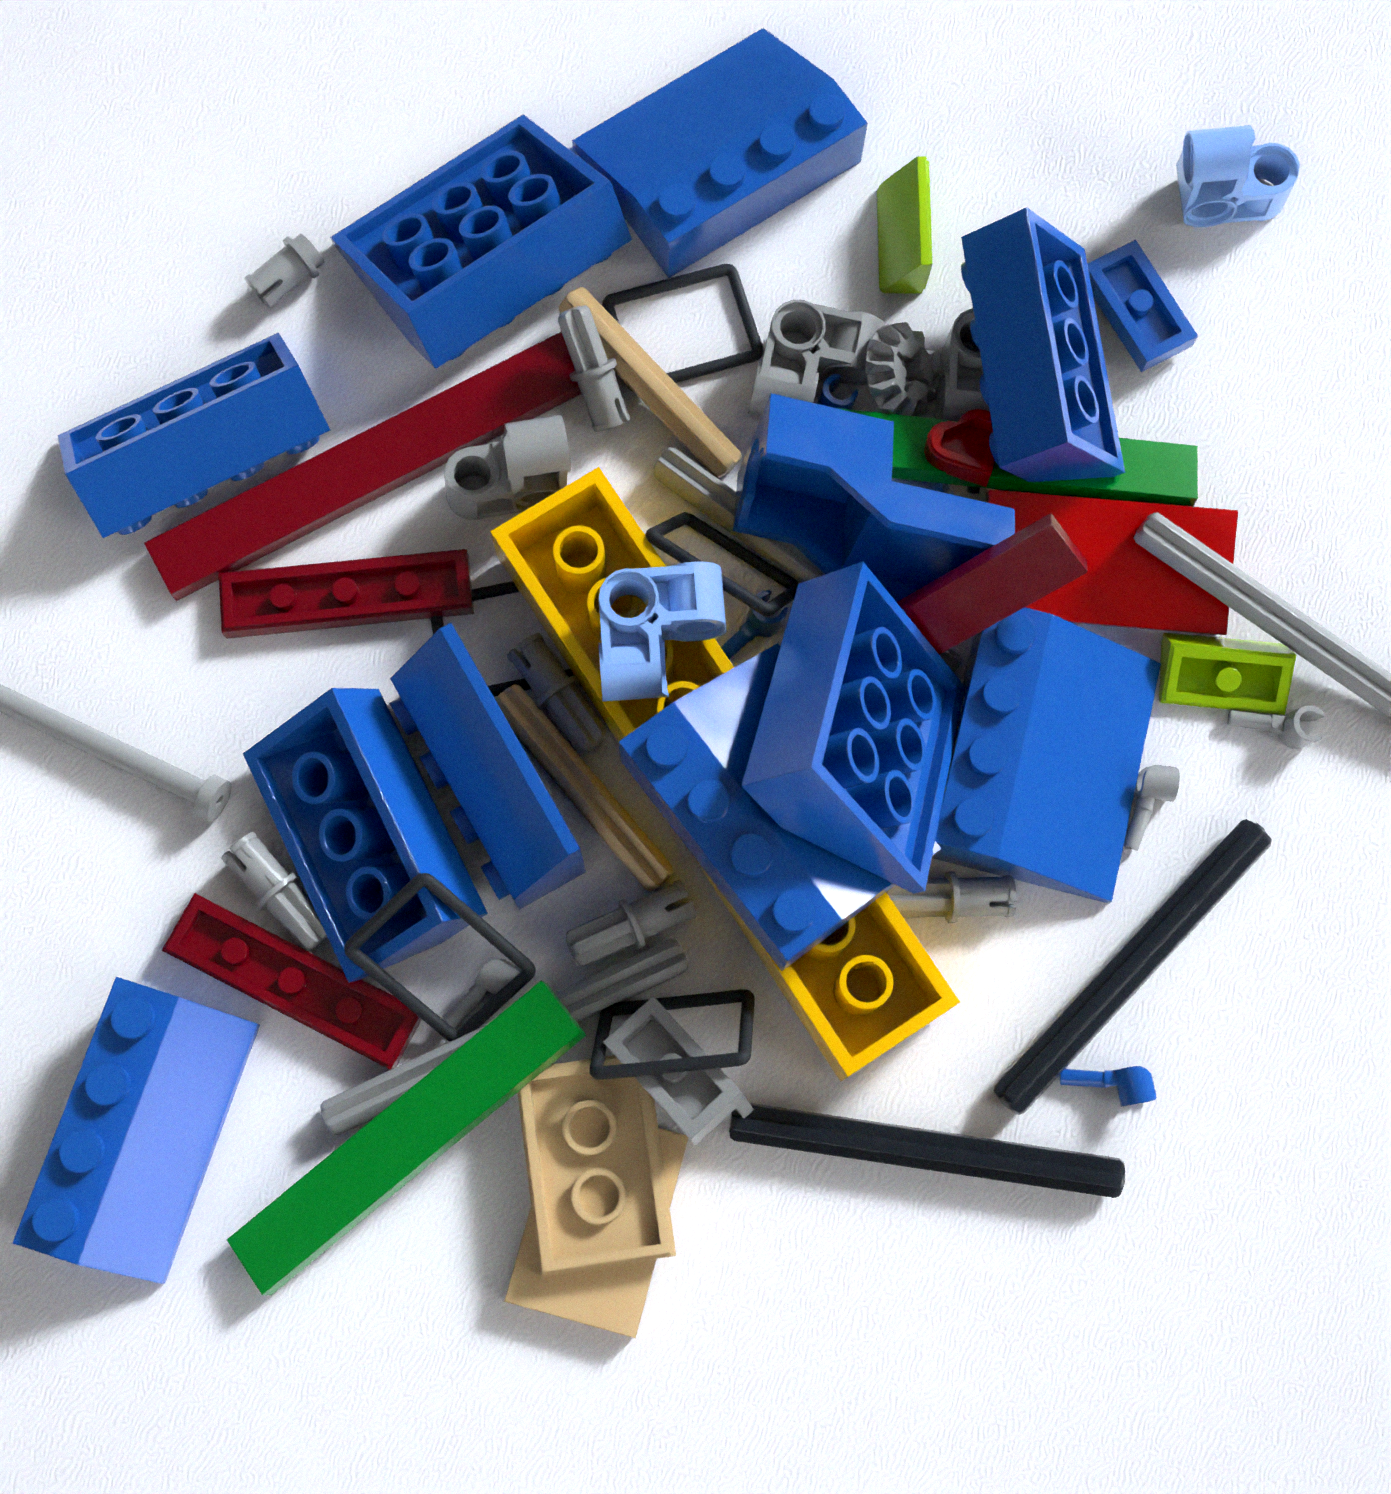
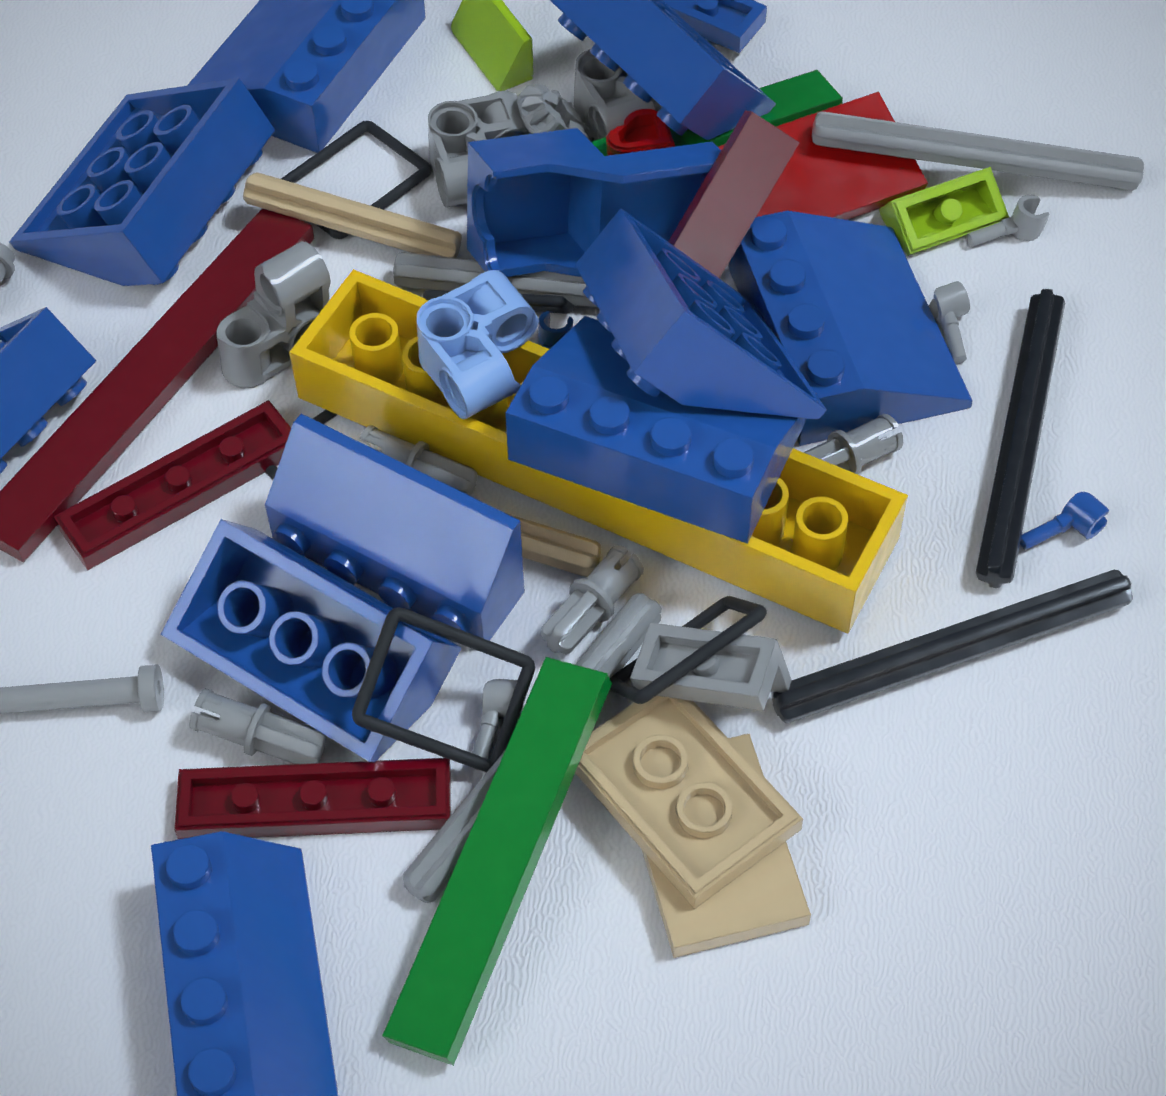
camera: 25 degrees left, 20 degrees down
light grey axle [558,305,631,432] -> none

